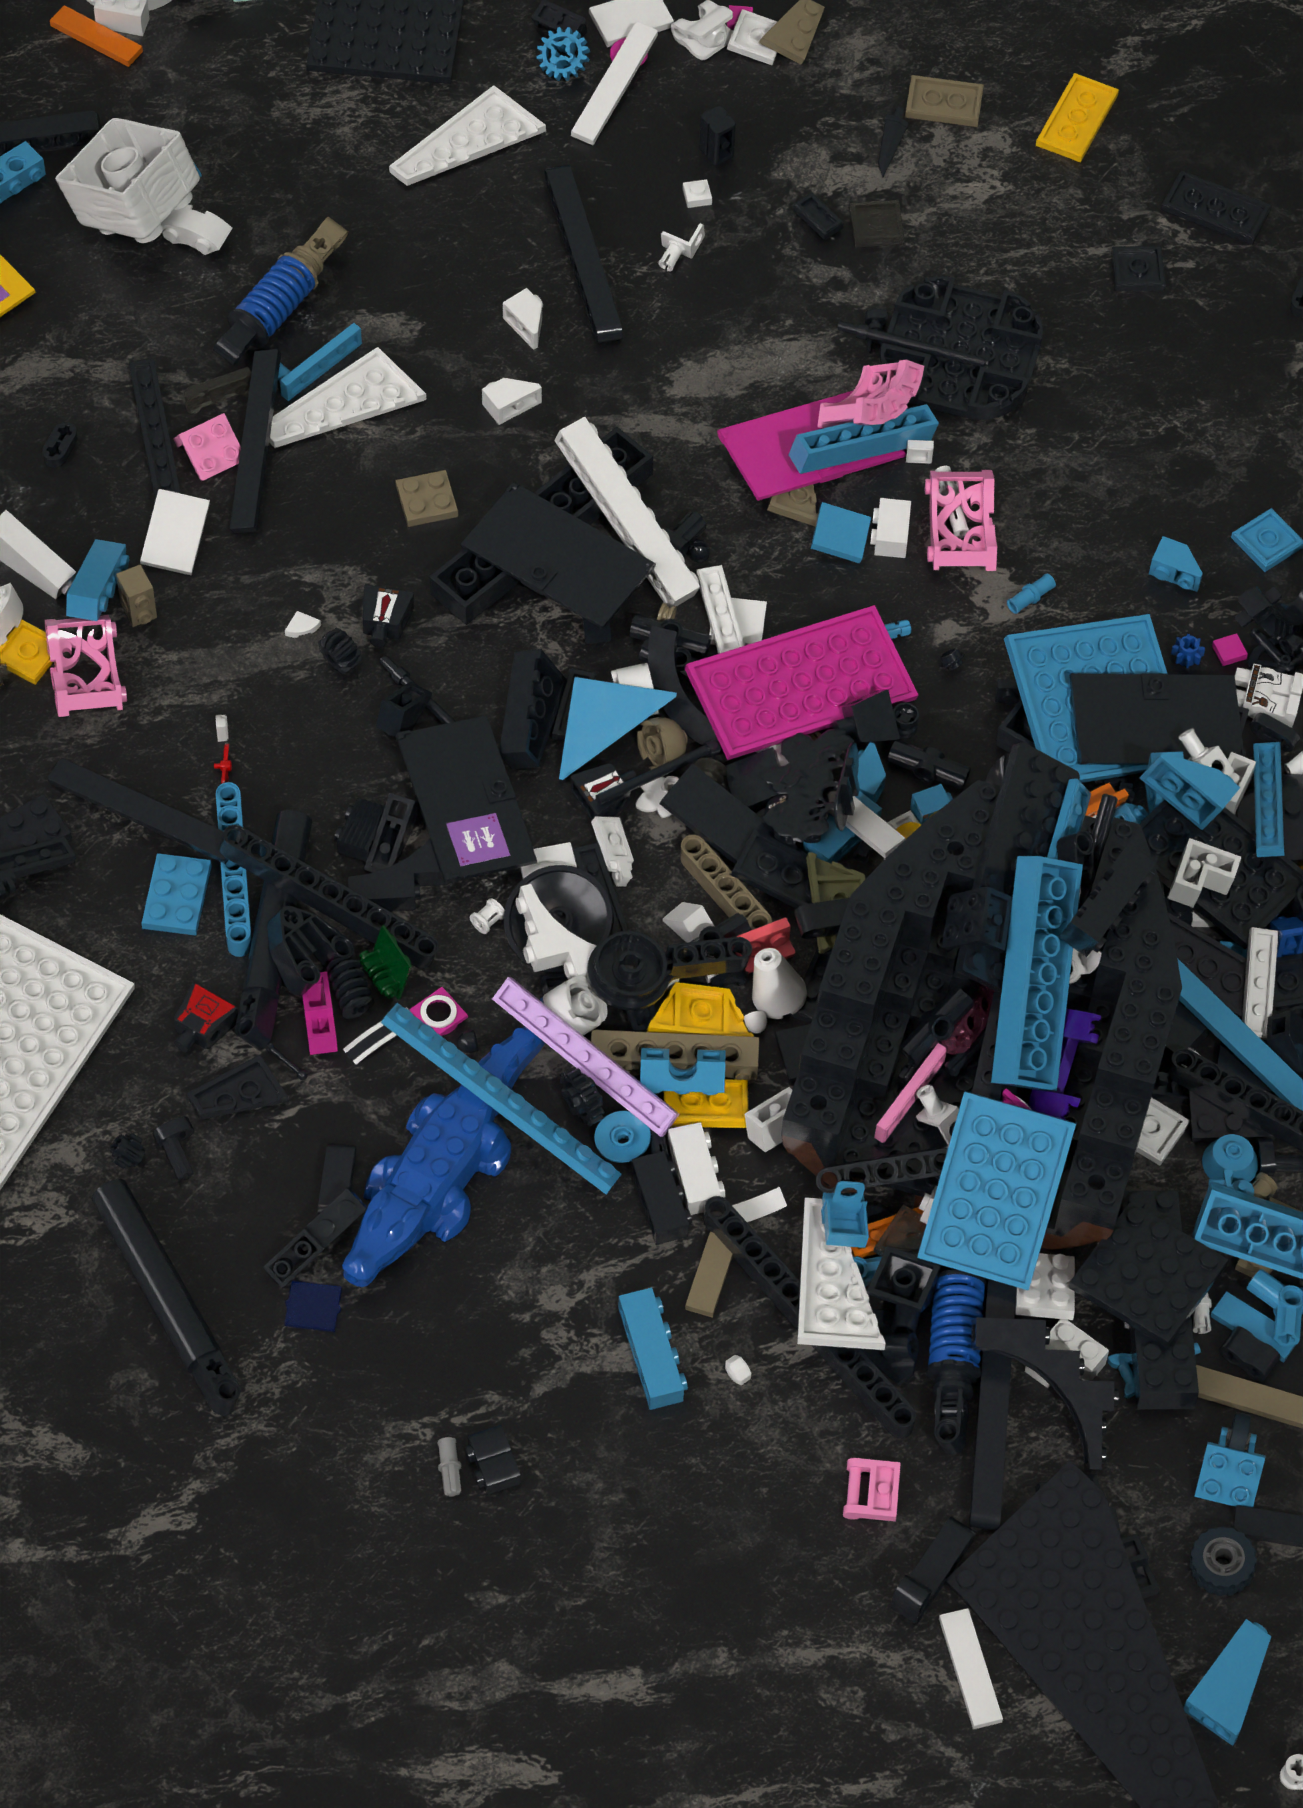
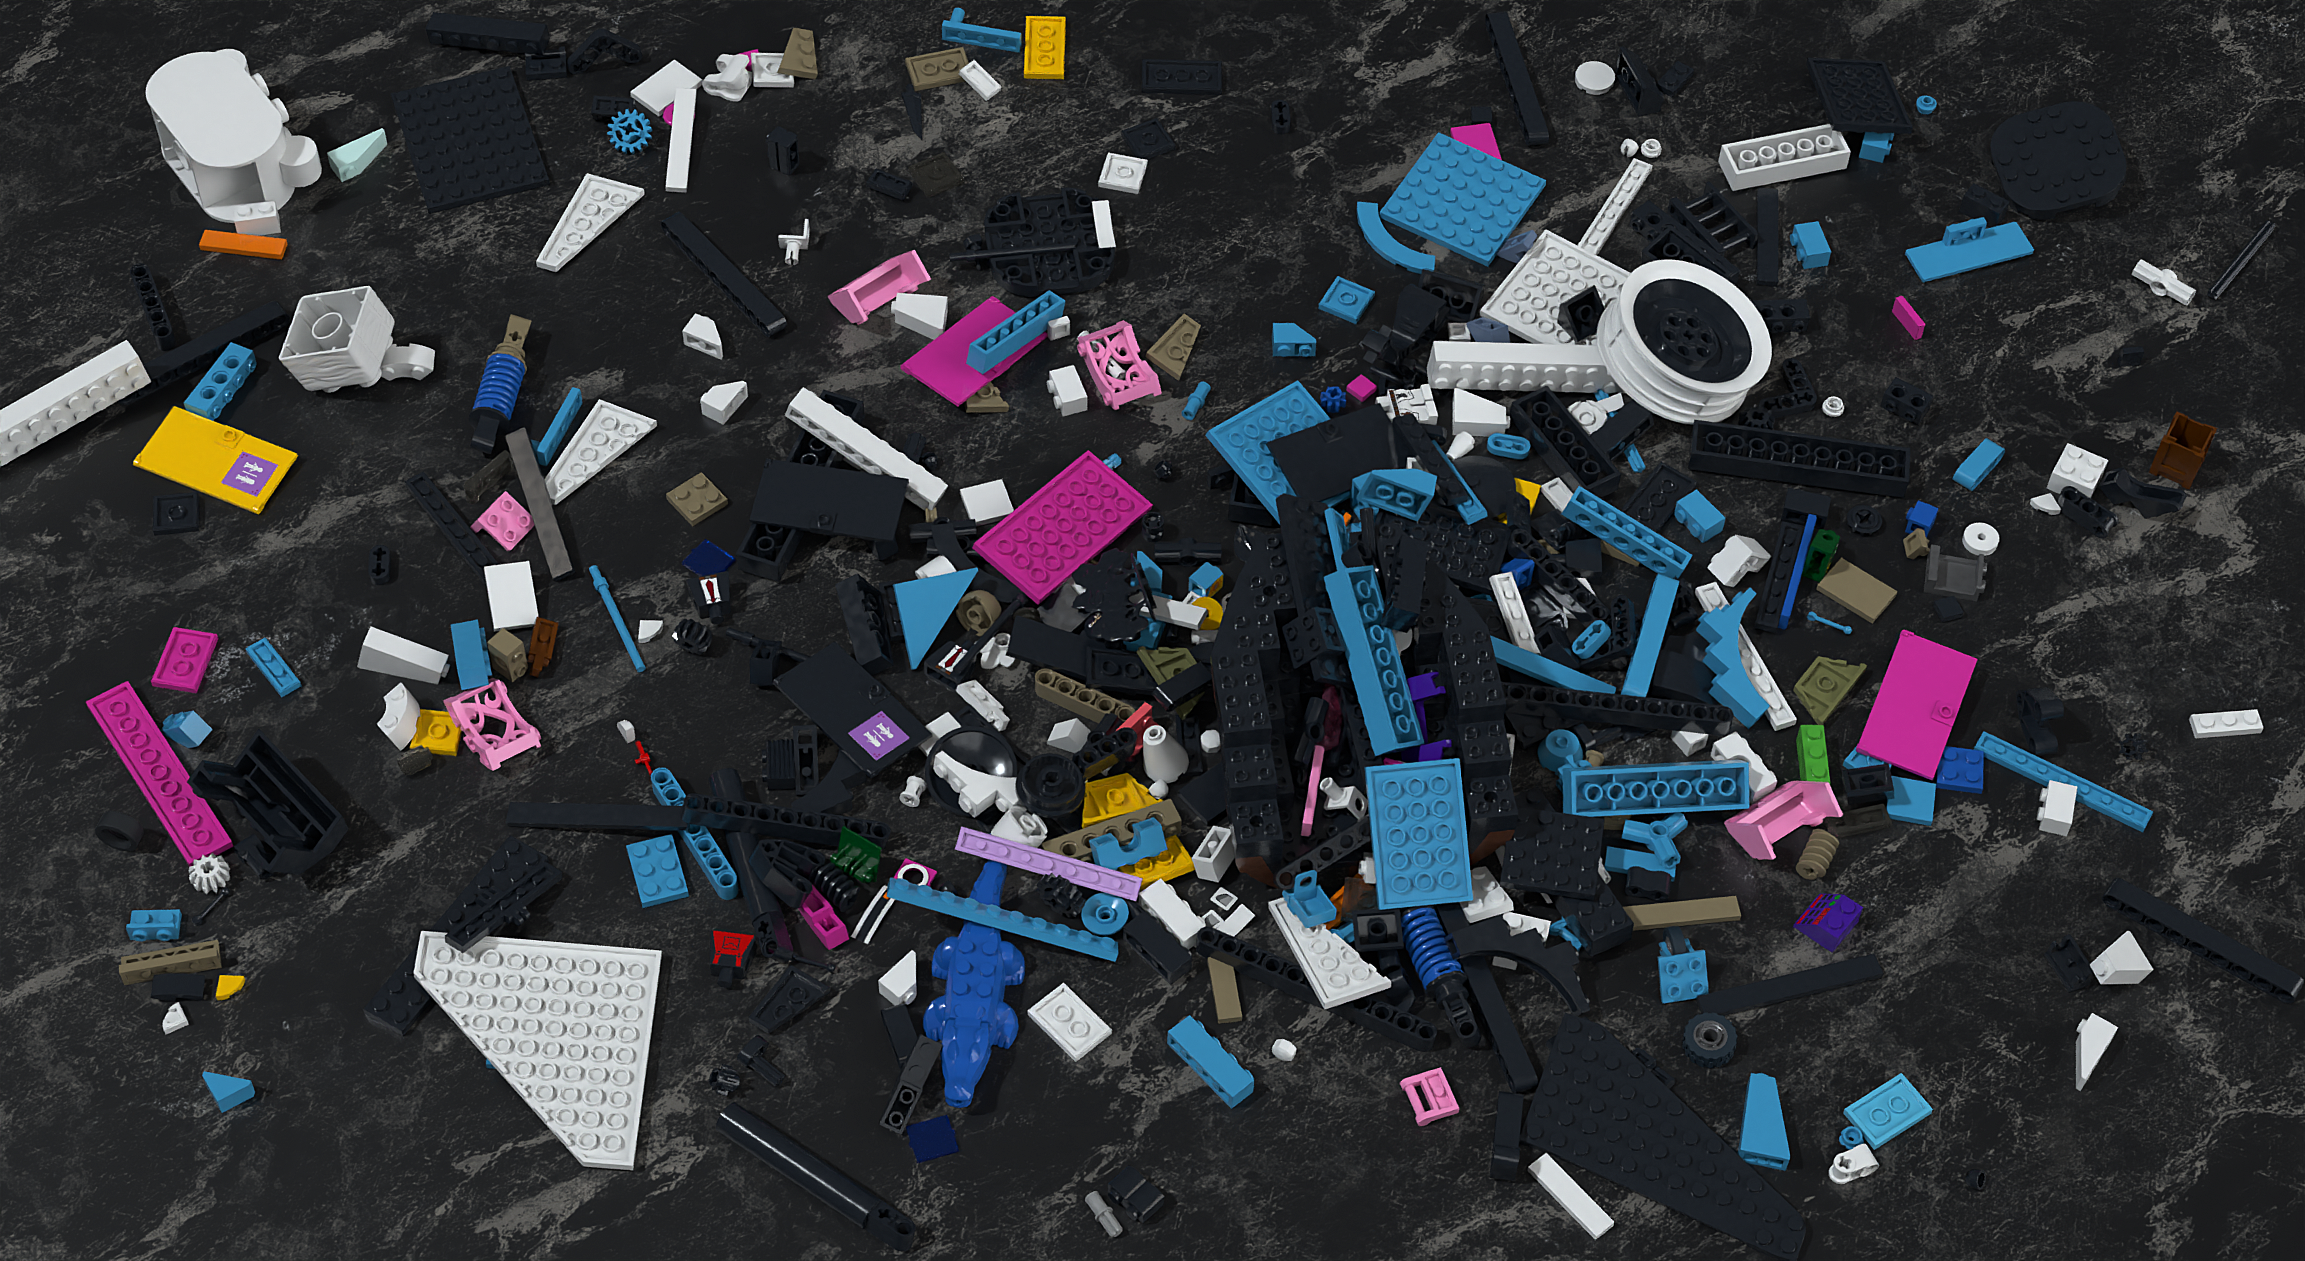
camera: 25 degrees left, 5 degrees down
white plate [683,179,712,208] -> none
white tile [696,565,745,654] -> none
dark azure tile [811,502,871,563] -> none
bright pink fence [818,360,924,429] -> none
black torso [833,689,900,743] -> none
white brick [1168,838,1241,907] -> none
white bracket [1178,728,1234,776] -> none
none -> reddish brown hinge [527,617,559,677]
none -> dark azure bar [589,565,646,672]
none -> clear blue piece [682,539,735,576]
none -> bright pink windscreen [828,250,931,325]
none -> white slope [878,950,917,1005]
none -> white slope [891,293,948,340]
none -> dark azure piece [942,8,1021,53]
none -> white tile [959,60,1002,101]
none -> white tile [1028,983,1112,1062]
none -> white sticker [1092,200,1116,248]
none -> white tile [1098,153,1148,194]
none -> dark tan wing [1145,314,1201,381]
none -> sticker [1201,910,1224,929]
none -> white sticker [1210,887,1238,910]
none -> black plate [1392,413,1468,506]

